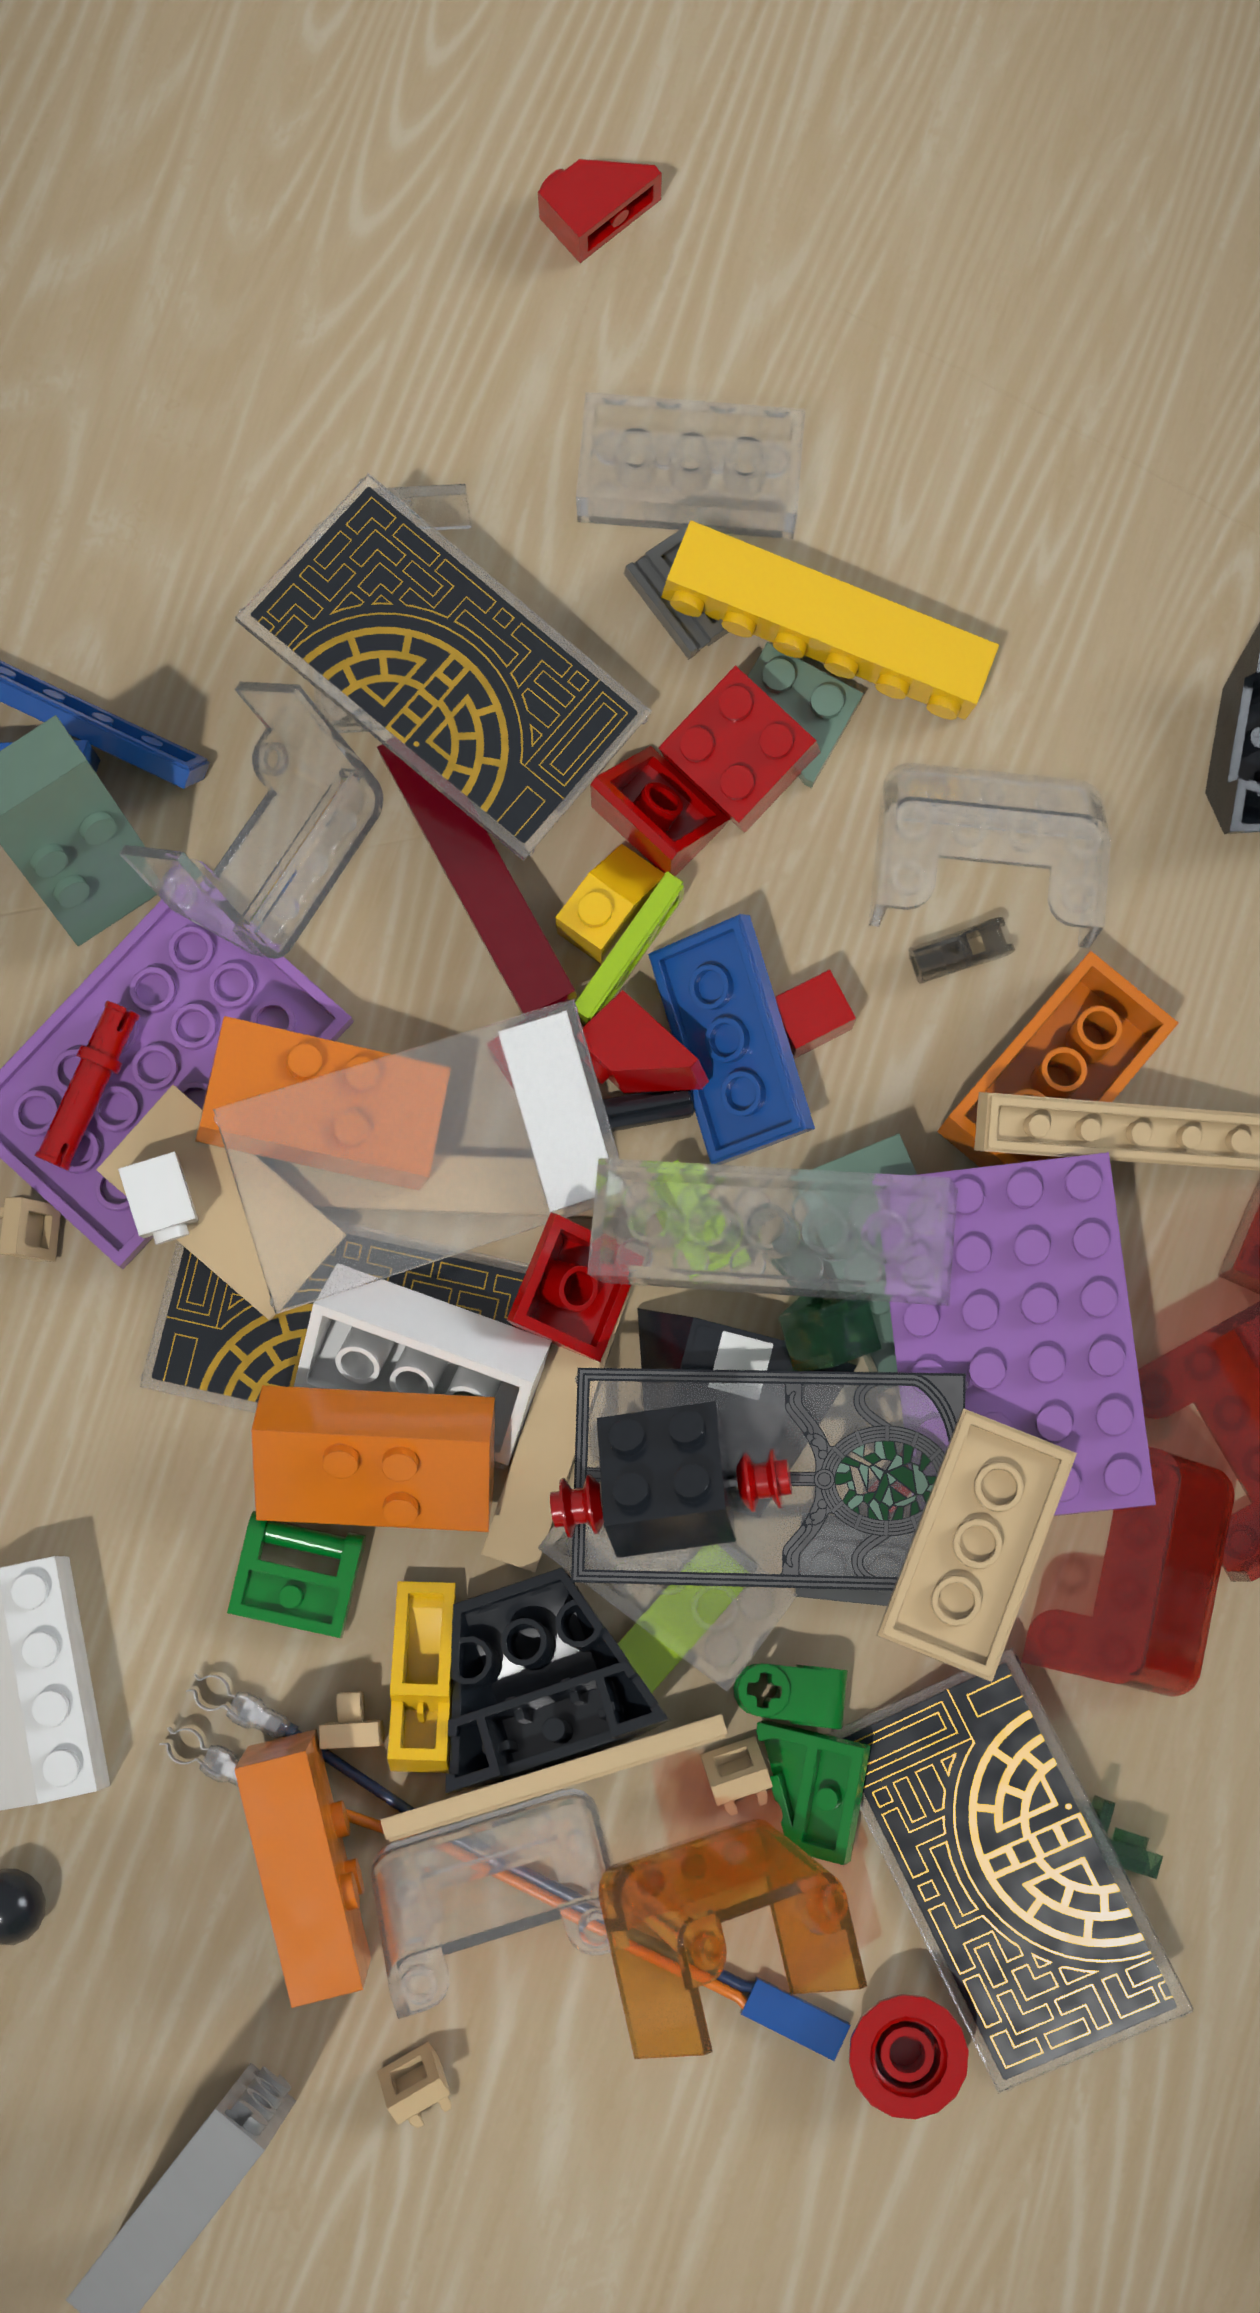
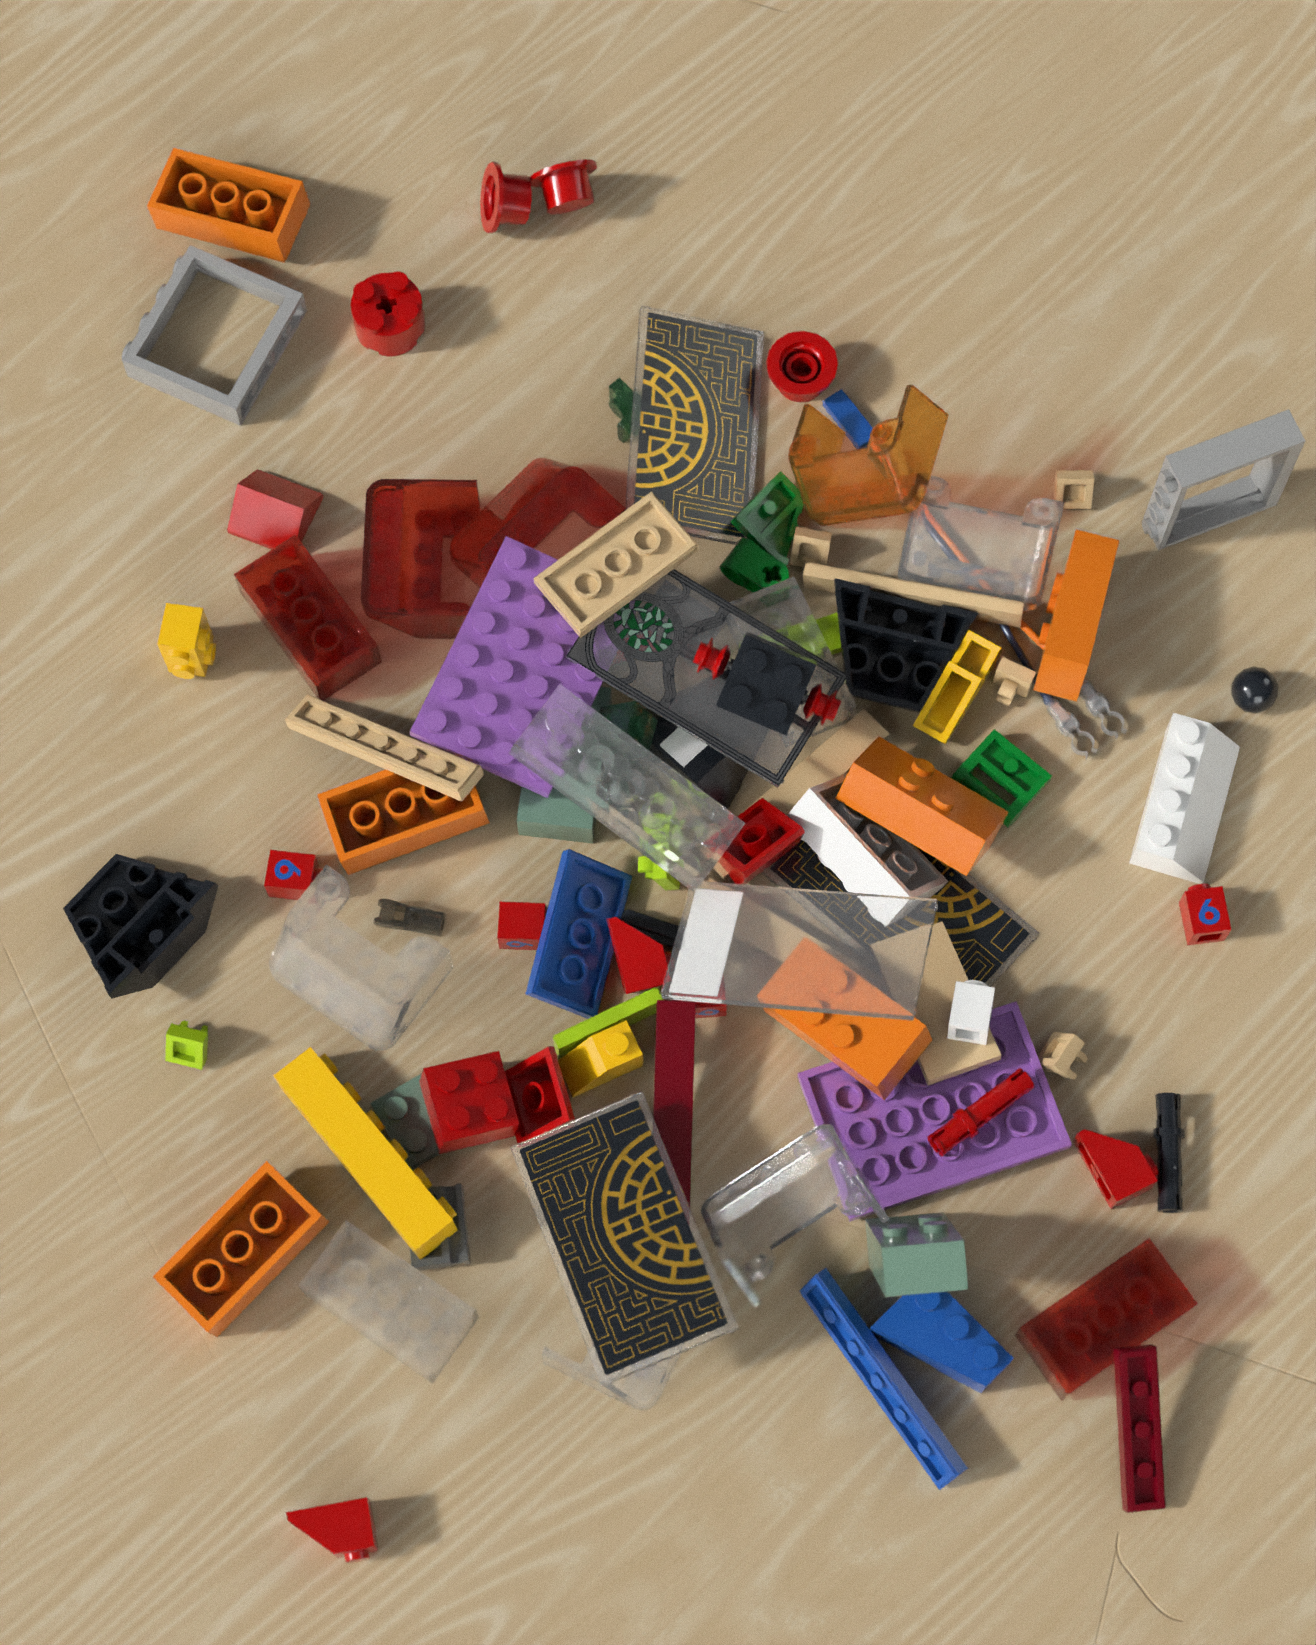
camera: 150 degrees left, 10 degrees down
none -> orange brick [153,1161,329,1337]
none -> lime tile [165,1020,208,1070]
none -> red brick [264,850,324,902]

